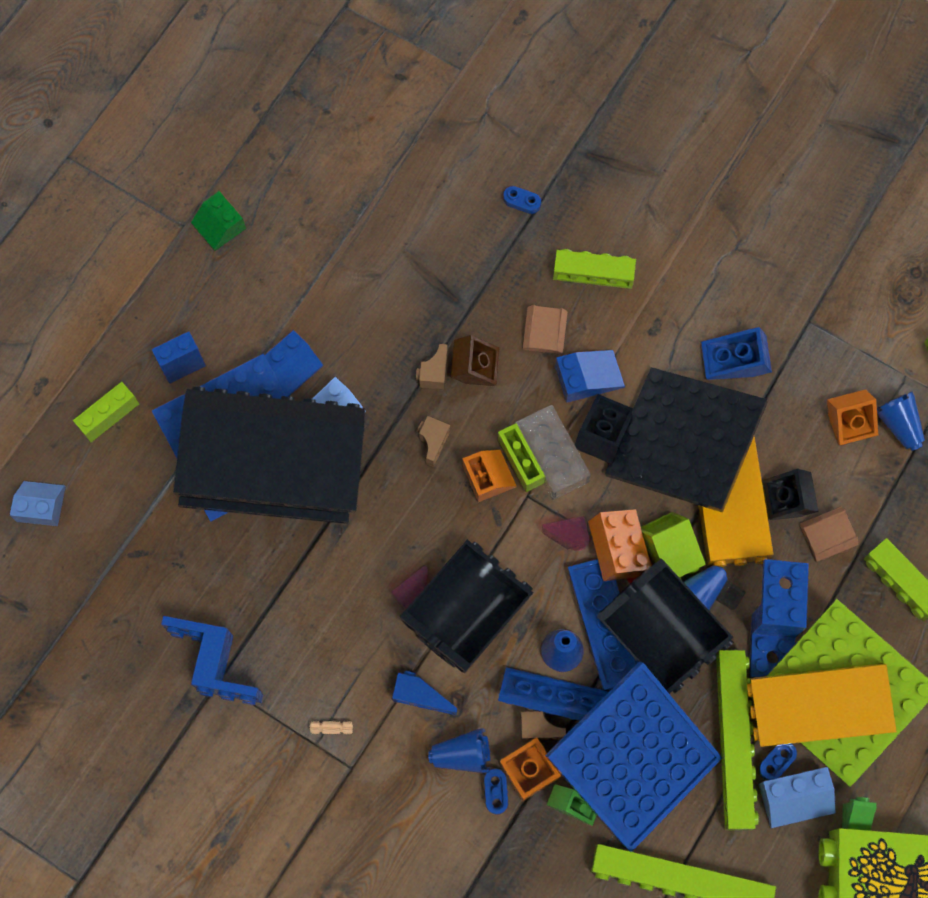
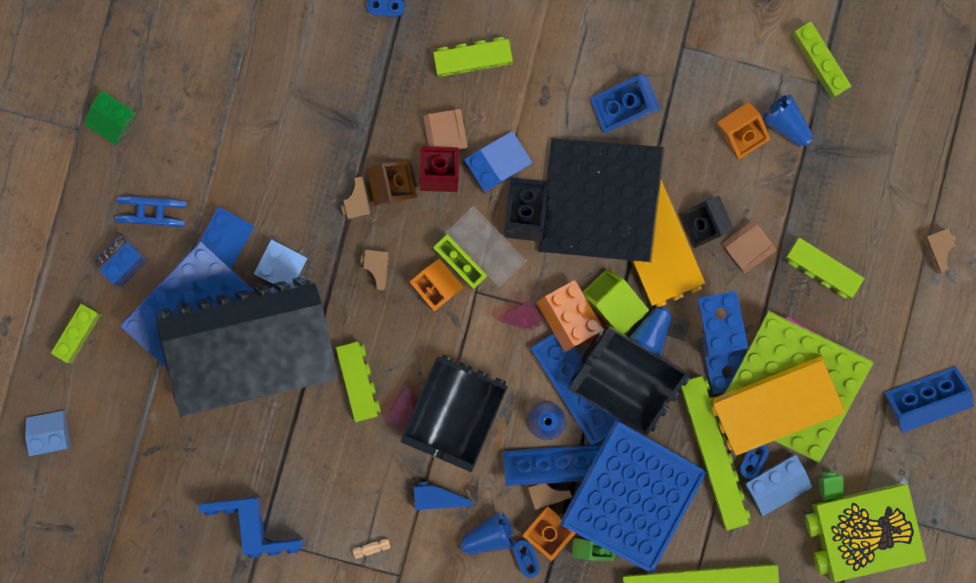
camera: 20 degrees left, 15 degrees up
none -> blue piece [115,196,186,228]
none -> lime brick [336,342,381,422]
none -> dark red slope [419,146,459,192]

